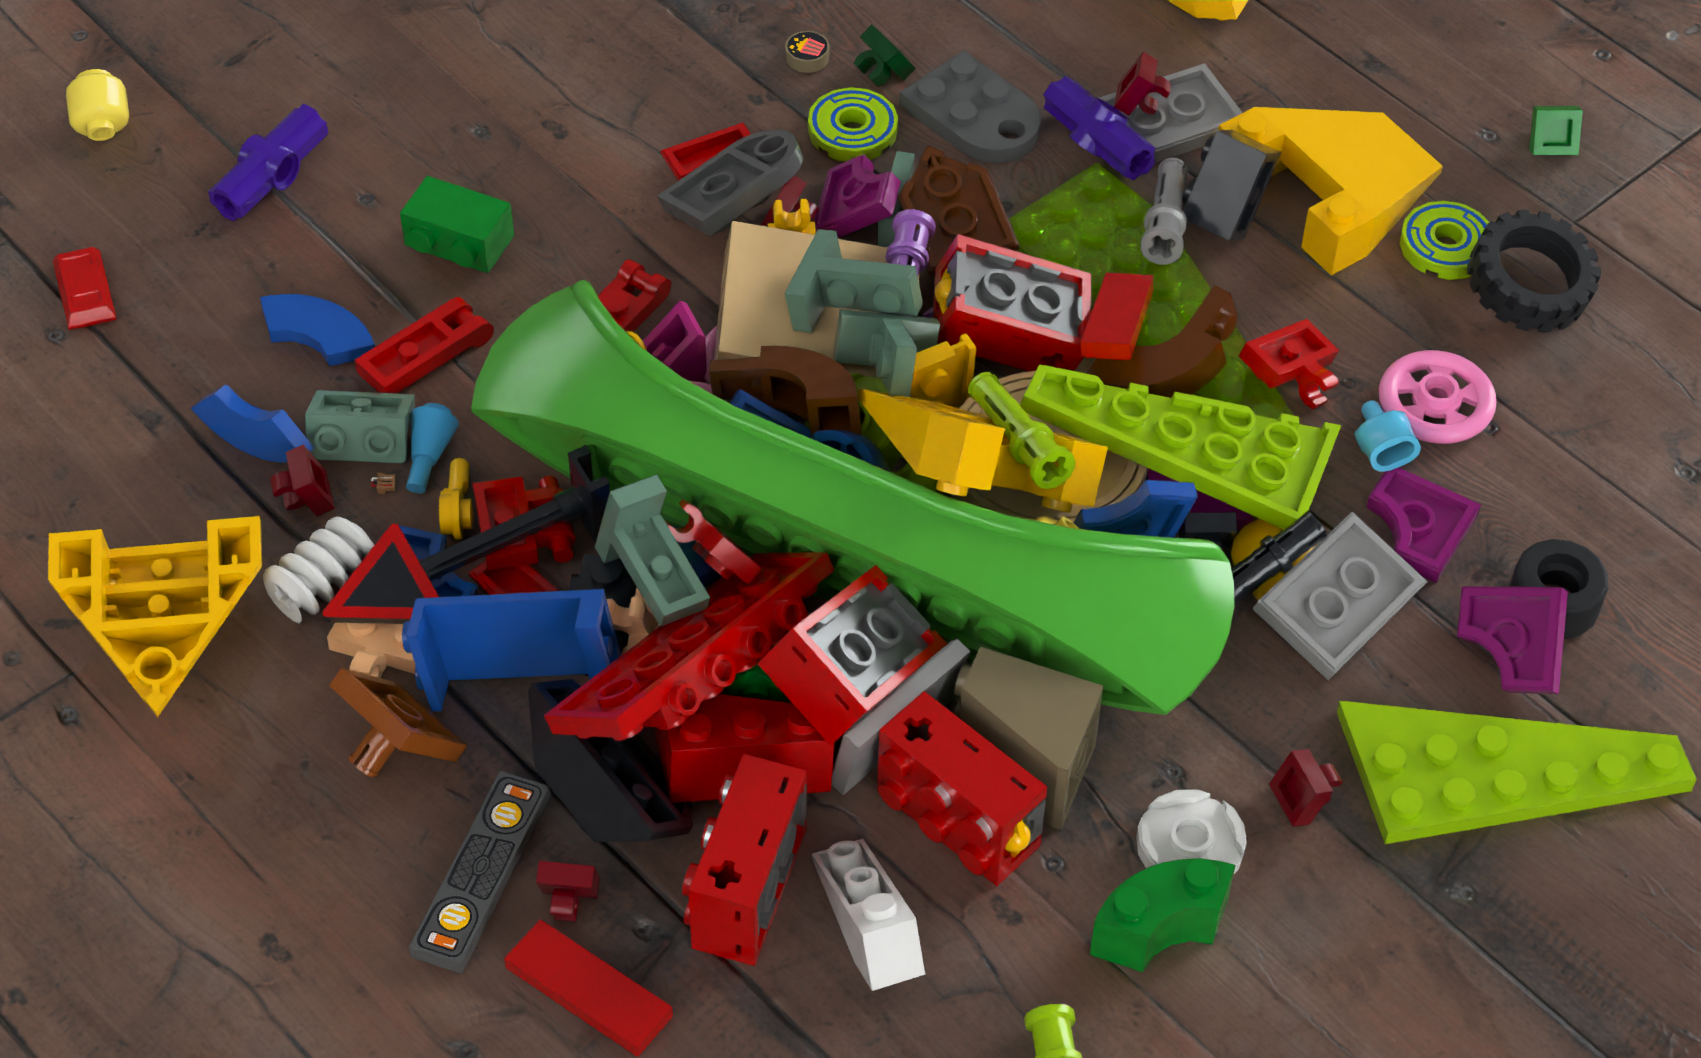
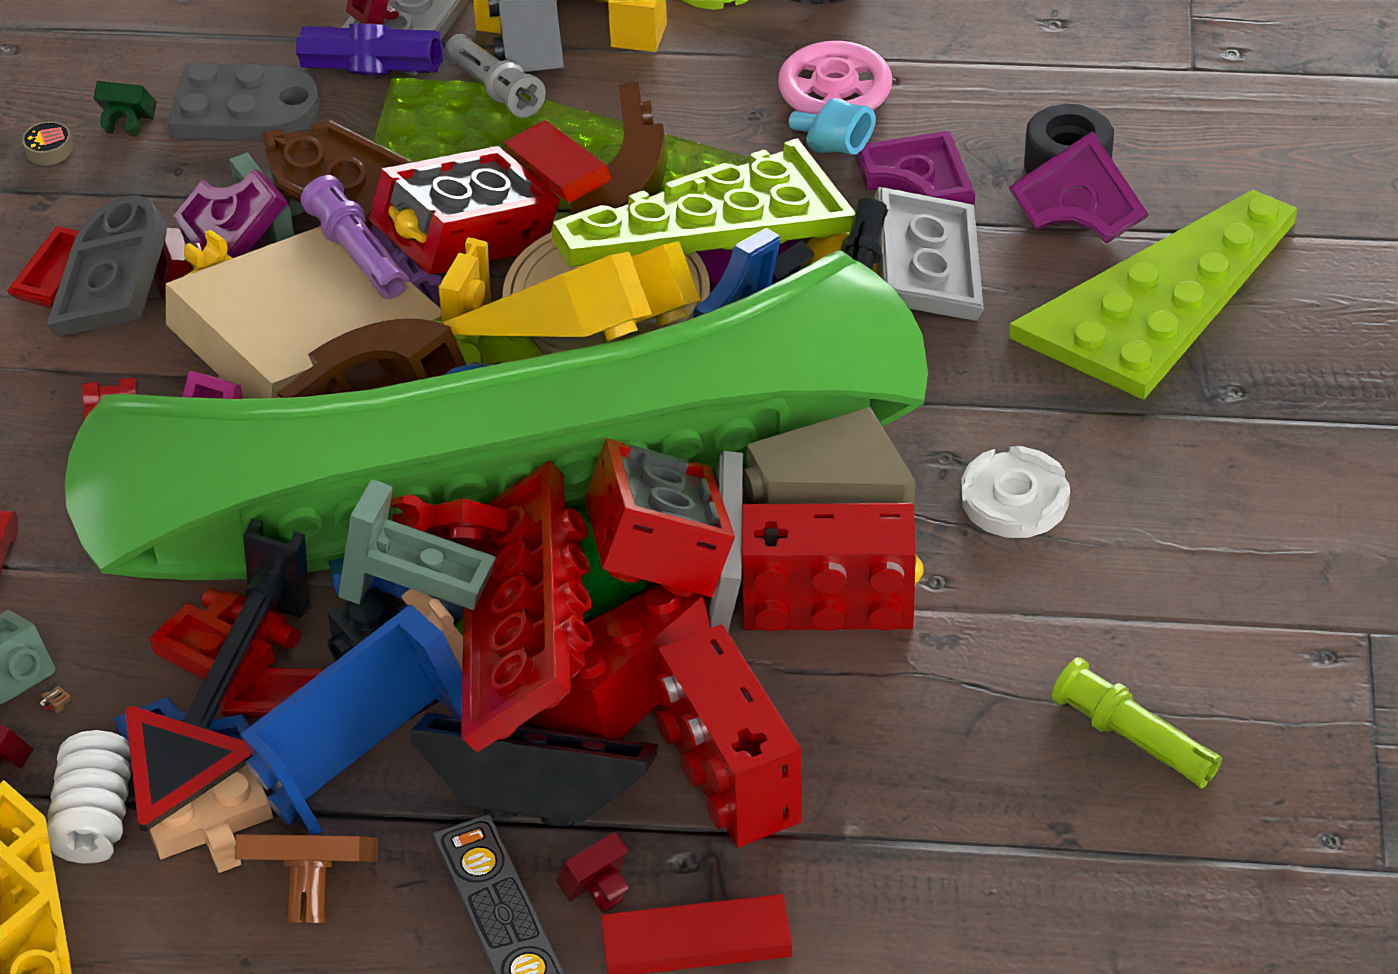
camera: 40 degrees left, 5 degrees down
dark azure cone [406,403,459,494] -> none
yellow plate [439,458,473,540] -> none
sand green bracket [784,229,923,333] -> none
lime tile [808,87,898,162] -> none
white slope [812,839,925,991] -> none
sand green bracket [833,309,940,397] -> none
lime pin [968,372,1075,489] -> none
green brick [1090,858,1236,972] -> none
red plate [1238,319,1339,409] -> none
dark red tile [1269,749,1343,827] -> none

